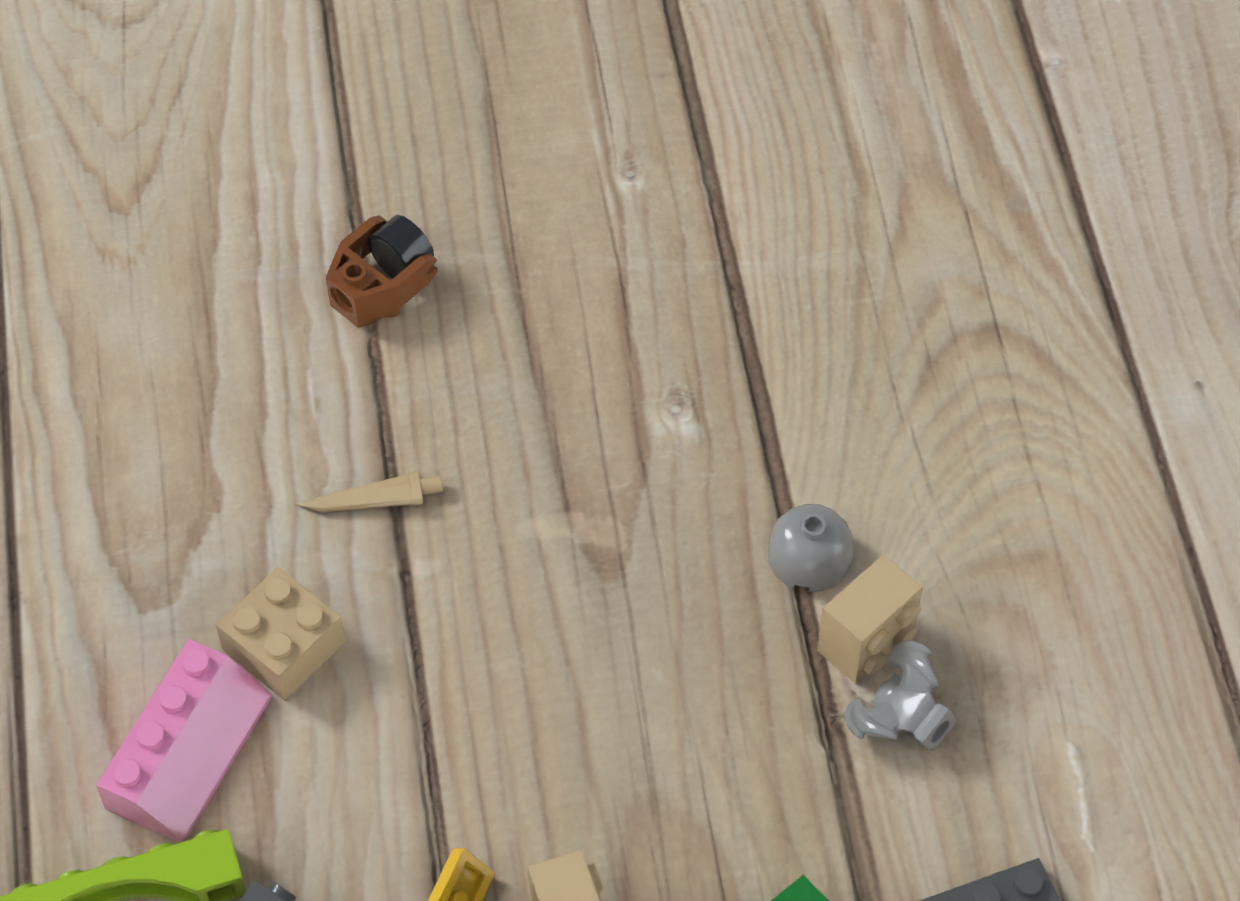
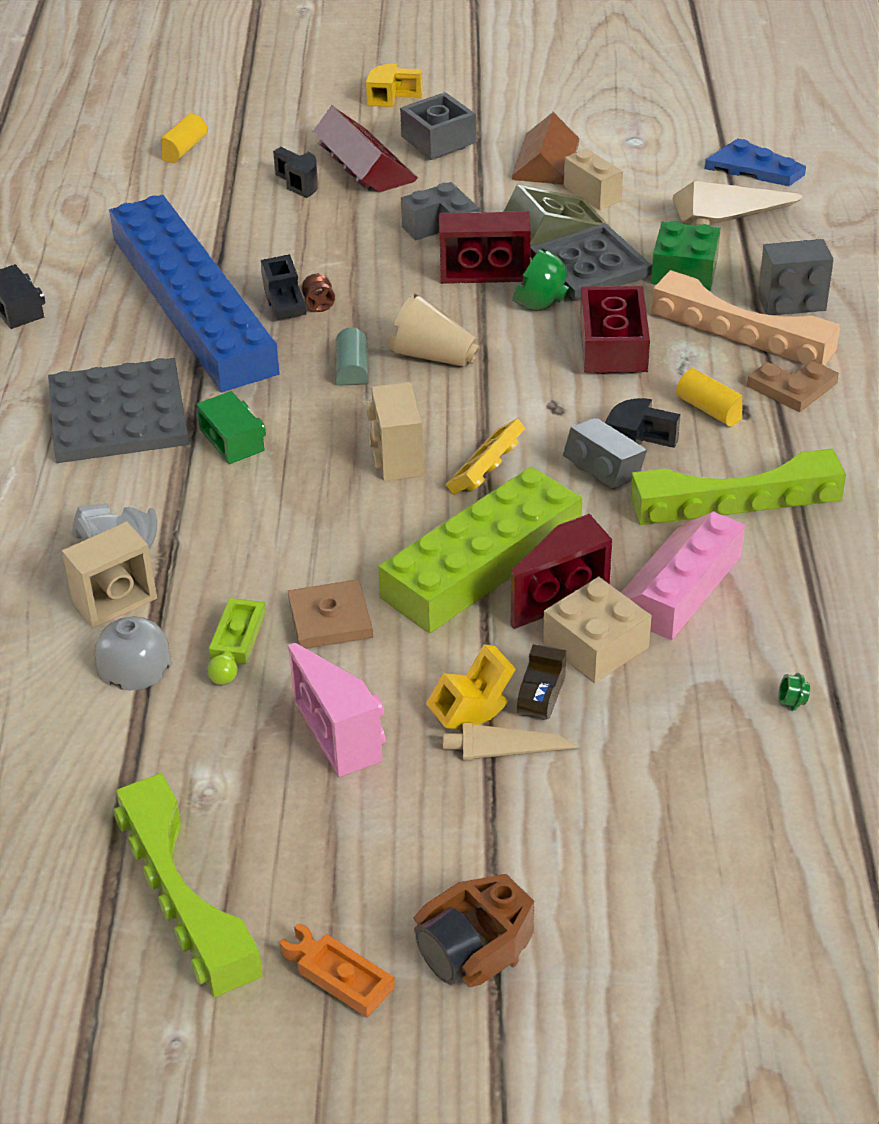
camera: 170 degrees left, 15 degrees down
none -> lime arch [113,772,263,998]
none -> lime plate [207,598,266,685]
none -> orange plate [279,924,395,1018]
none -> medium nougat plate [288,579,373,649]
none -> bright pink slope [288,643,386,777]
none -> lime brick [378,466,583,633]
none -> yellow brick [426,644,516,729]
none -> dark red slope [510,514,612,629]
none -> dark brown leg [517,644,566,719]
none -> green plate [778,673,810,711]

